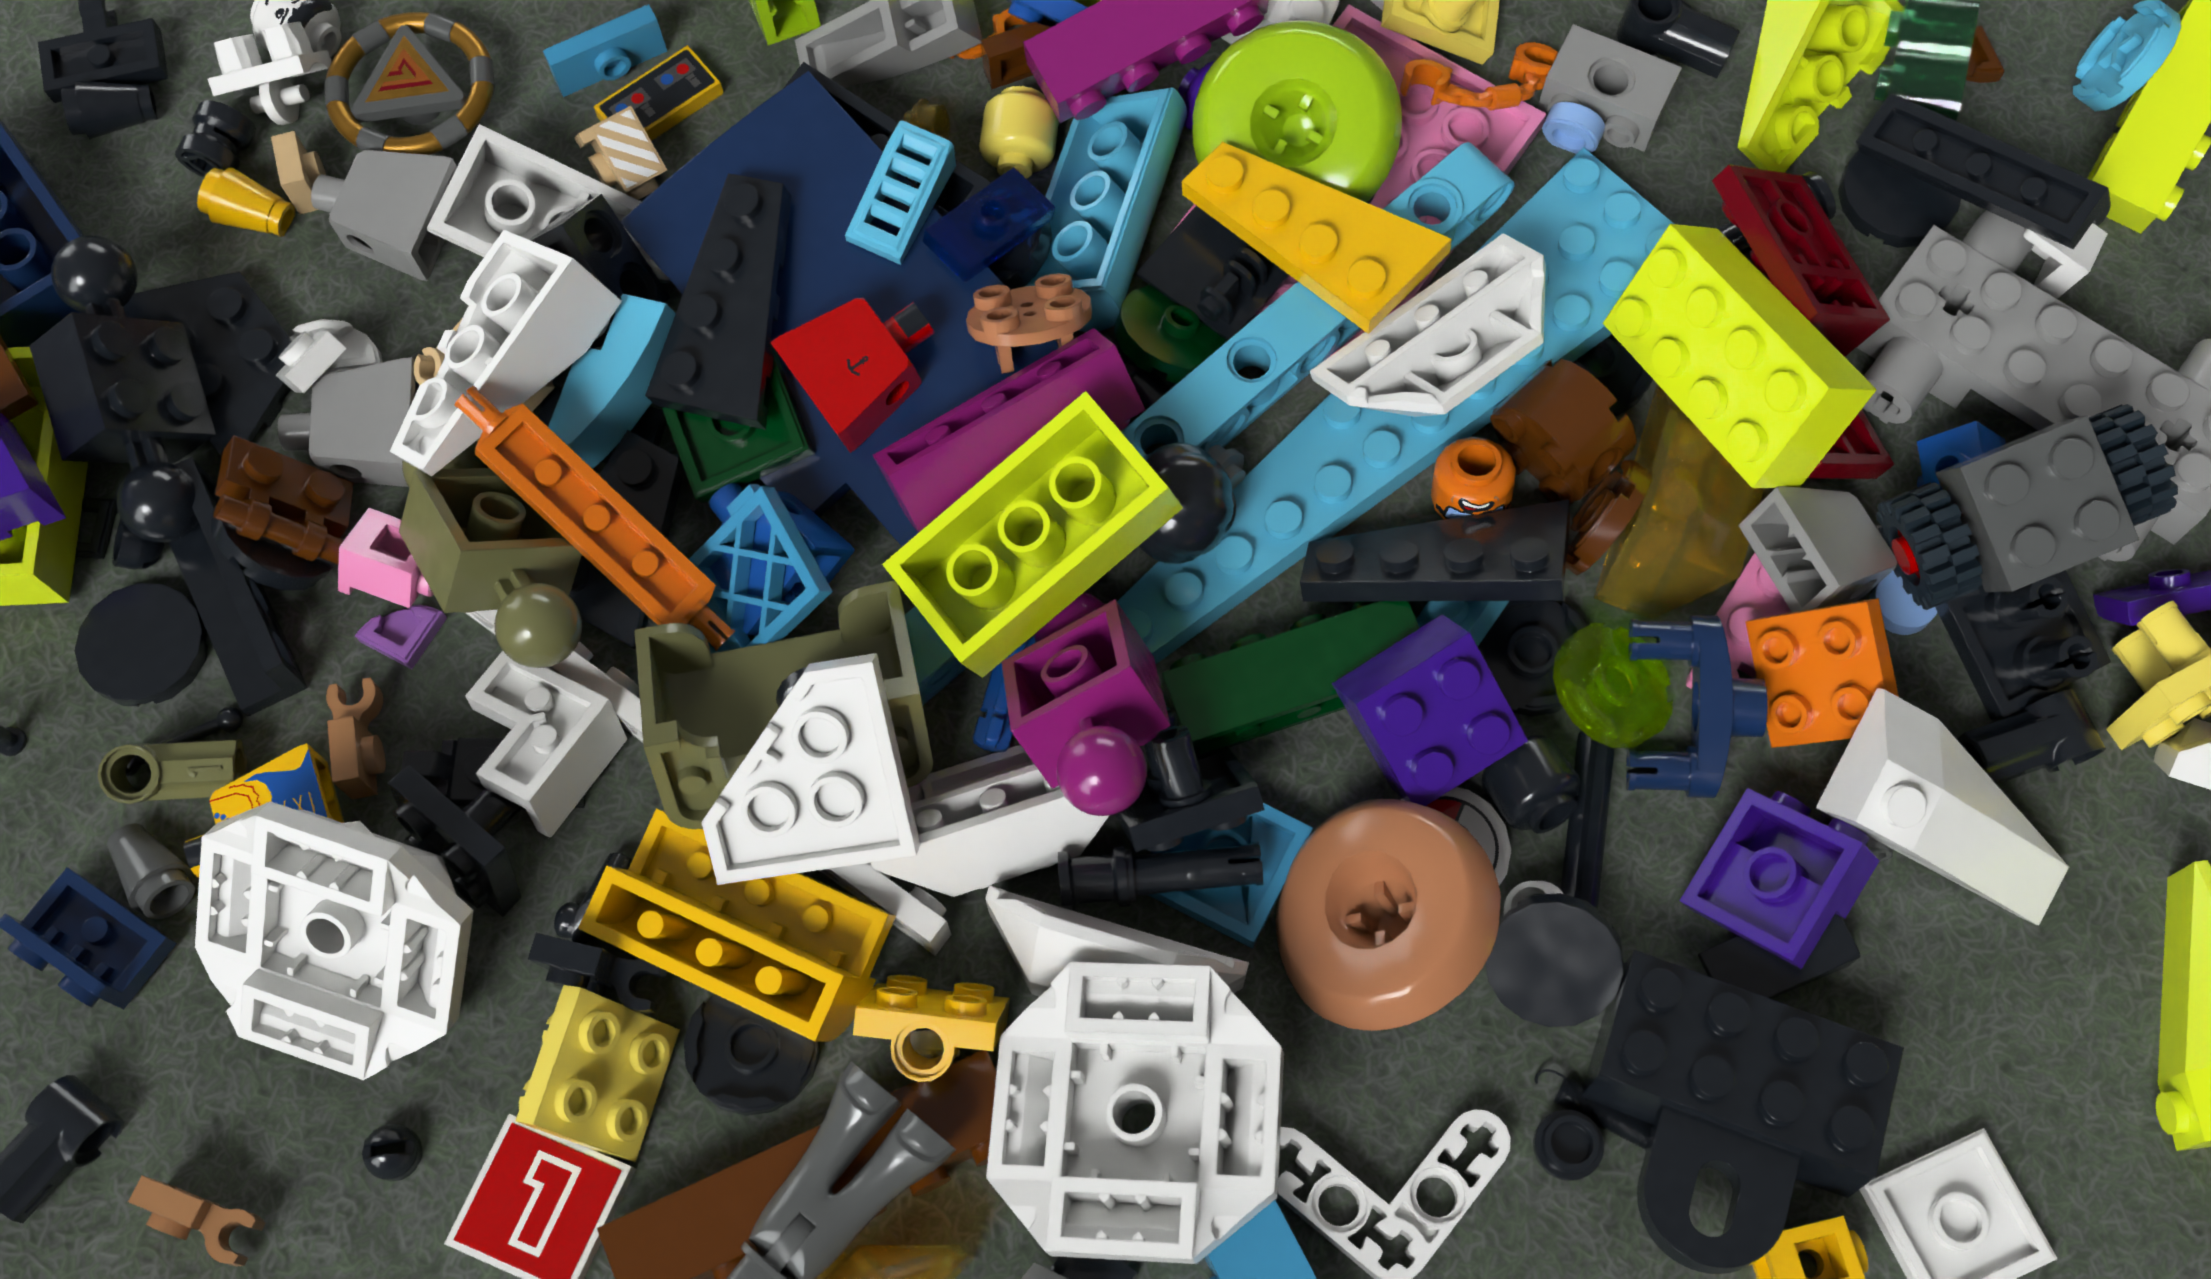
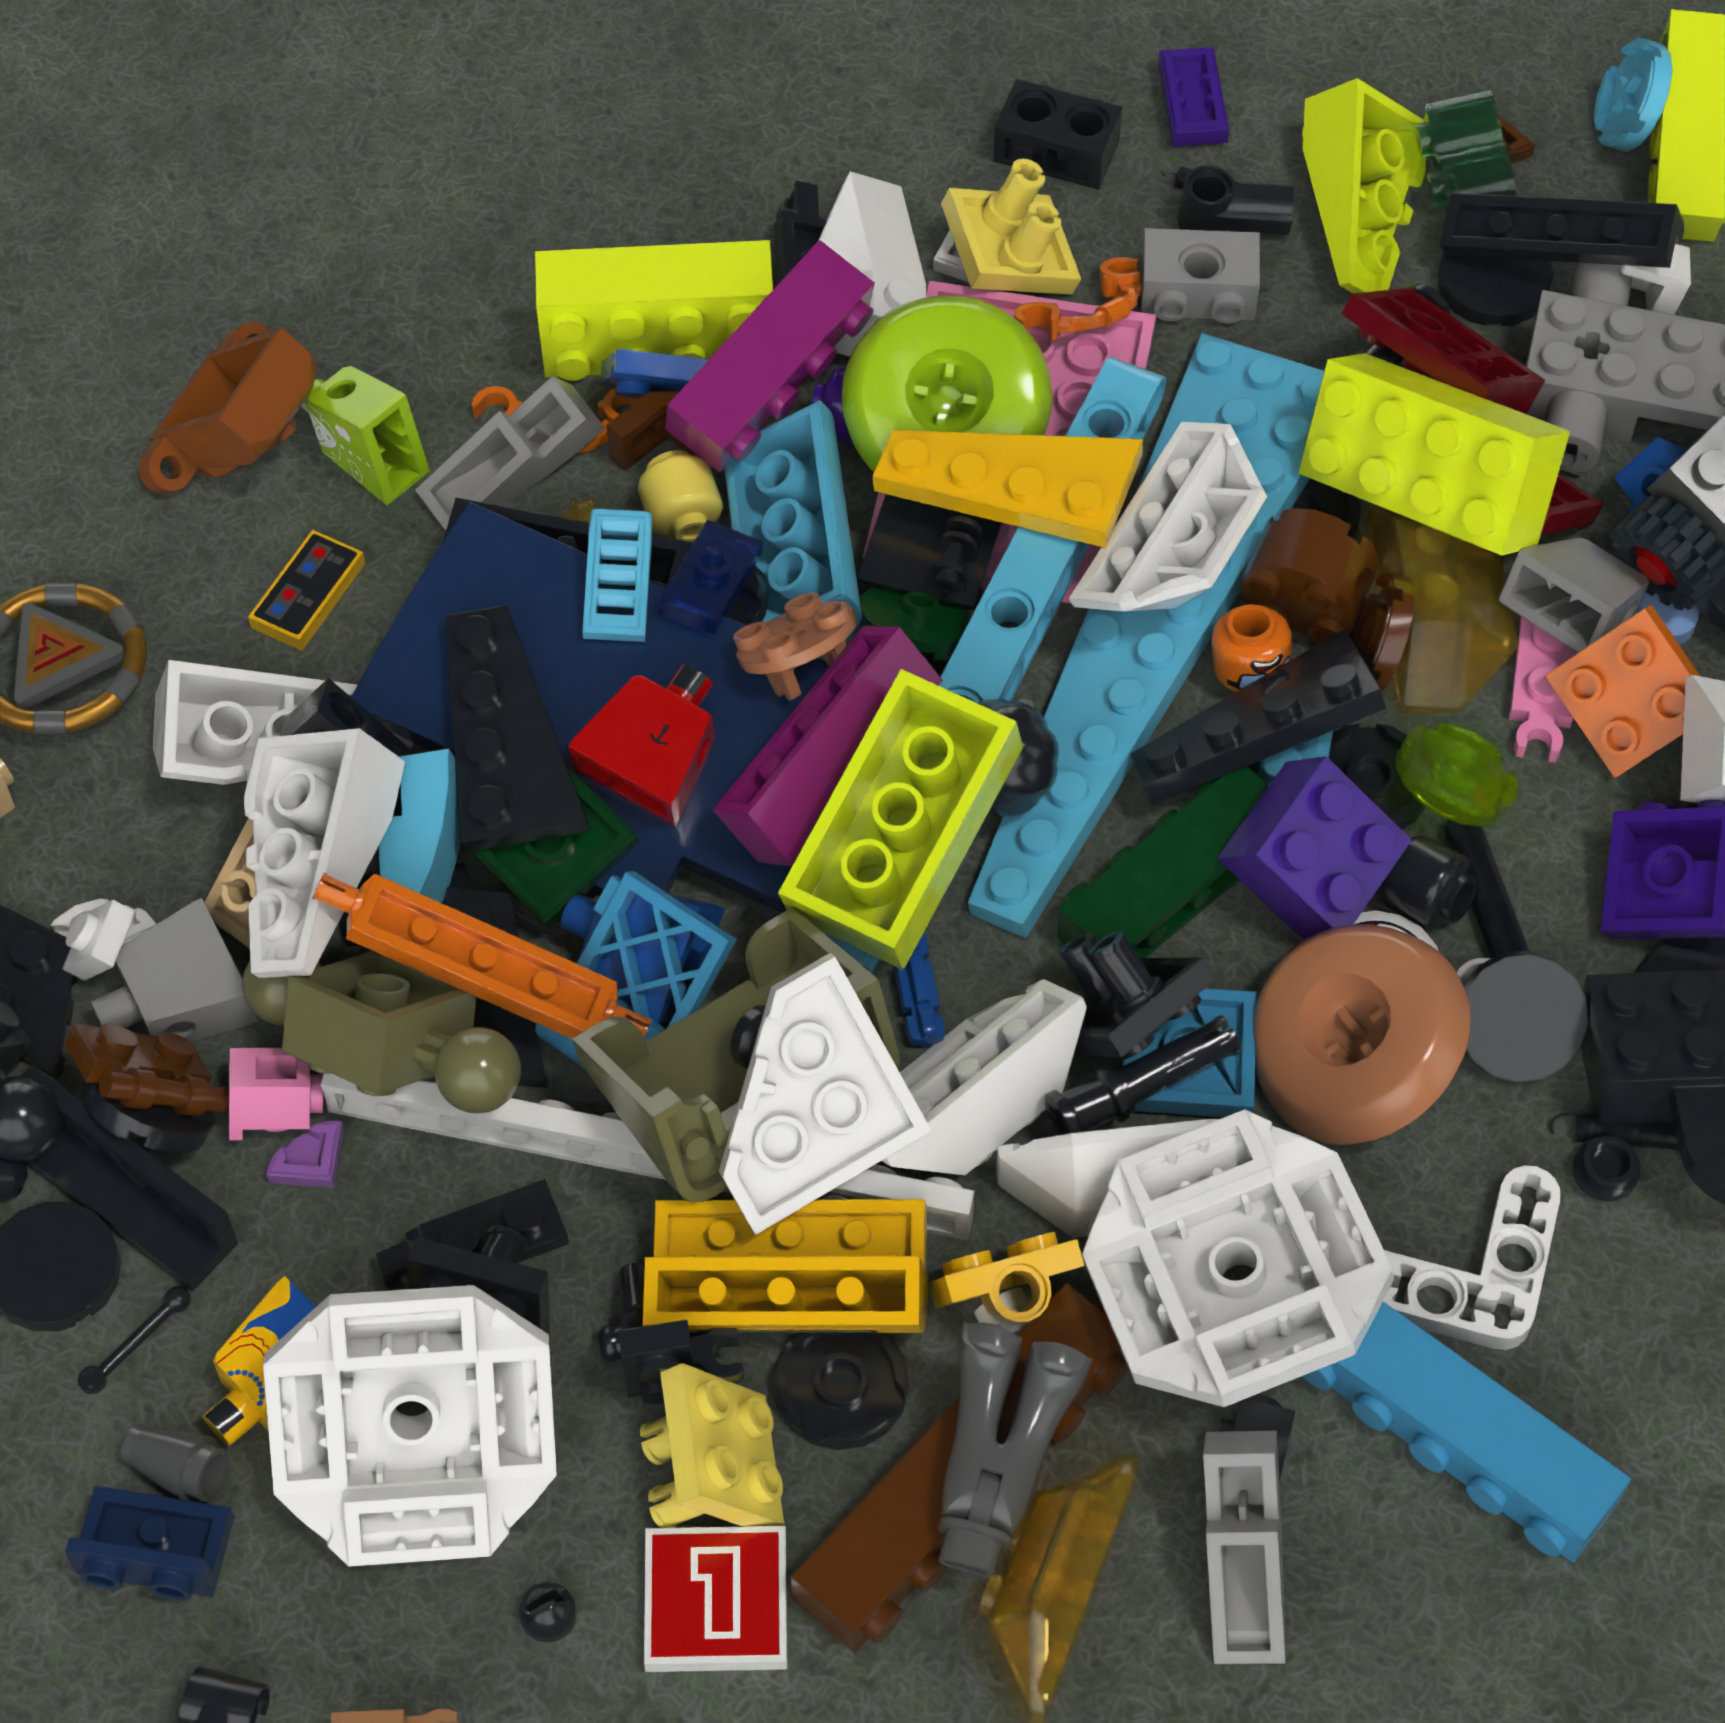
camera: 25 degrees left, 10 degrees down
olive piece [97,739,247,804] -> none
light grey torso [311,150,457,281] -> none
medium nougat plate [326,678,386,799] -> none
white panel [465,651,627,837] -> none
dark azure plate [543,5,667,97] -> none
tan brick [574,106,667,200] -> none
magenta brick [1002,592,1171,816] -> none
light blue tile [1542,102,1605,154] -> none
dark blue connector [1626,615,1767,798] -> none

